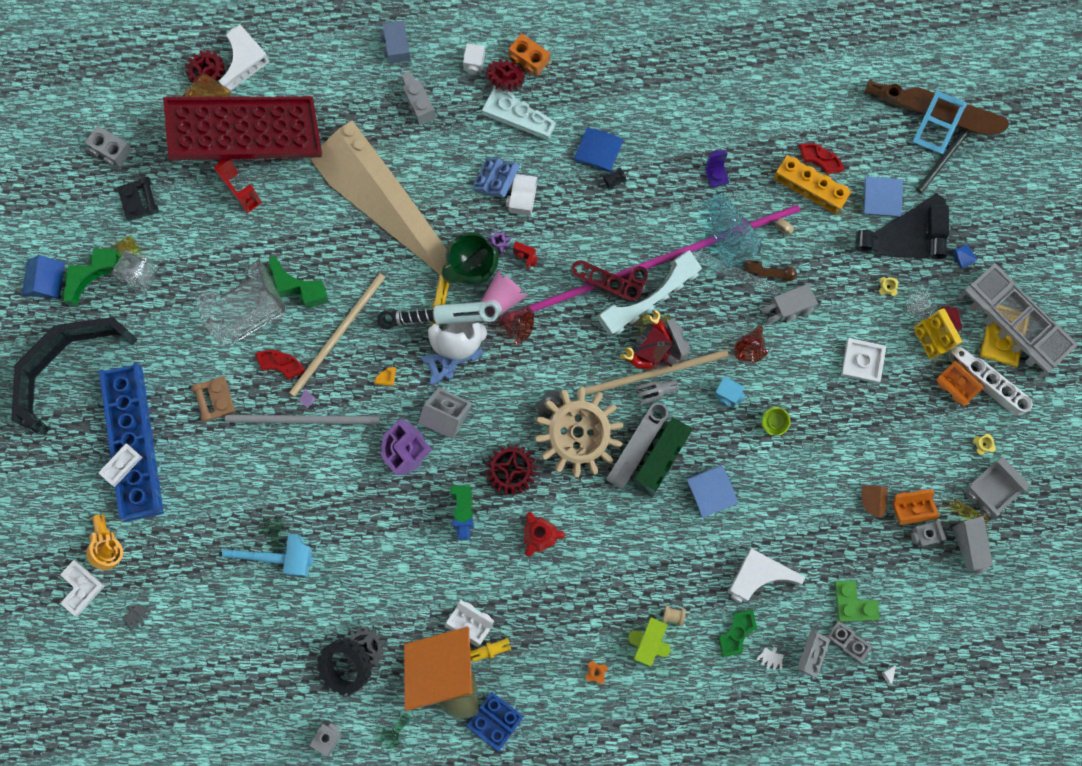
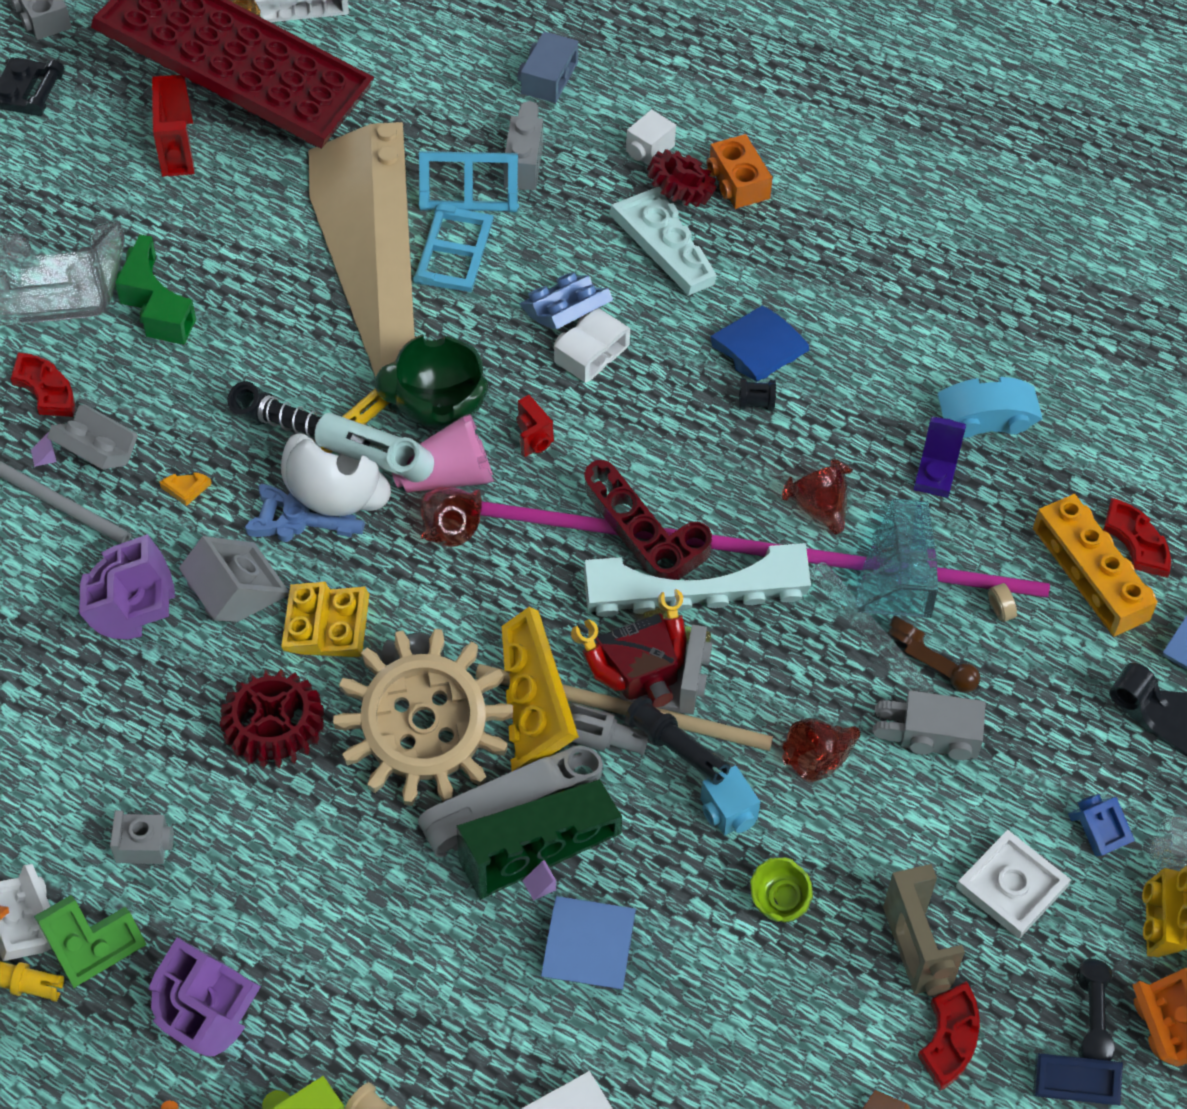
camera: 30 degrees right, 20 degrees down
tan piece [289,273,385,397] -> none
green hips [450,485,474,540] -> none
medium lavender gear [488,231,510,255] -> none
red rock [524,512,565,557] -> none
light yellow plate [879,277,898,296] -> none
none -> bright green plate [34,895,147,988]
none -> light grey bracket [47,405,138,469]
none -> light grey brick [110,810,174,864]
none -> medium lavender brick [148,937,261,1056]
none -> yellow slope [281,581,370,657]
none -> medium azure window [413,204,494,292]
none -> medium azure window [418,151,519,212]
none -> yellow wing [501,607,579,772]
none -> lavender piece [522,860,556,900]
none -> black pin [625,695,730,785]
none -> clear red hat [782,459,853,535]
none -> dark tan window [883,864,965,996]
none -> red tile [918,981,980,1091]
none -> medium azure brick [938,377,1043,438]
none -> dark blue tile [1033,1053,1123,1106]
none -> blue bracket [1068,794,1135,857]
none -> black bar [1076,959,1115,1061]

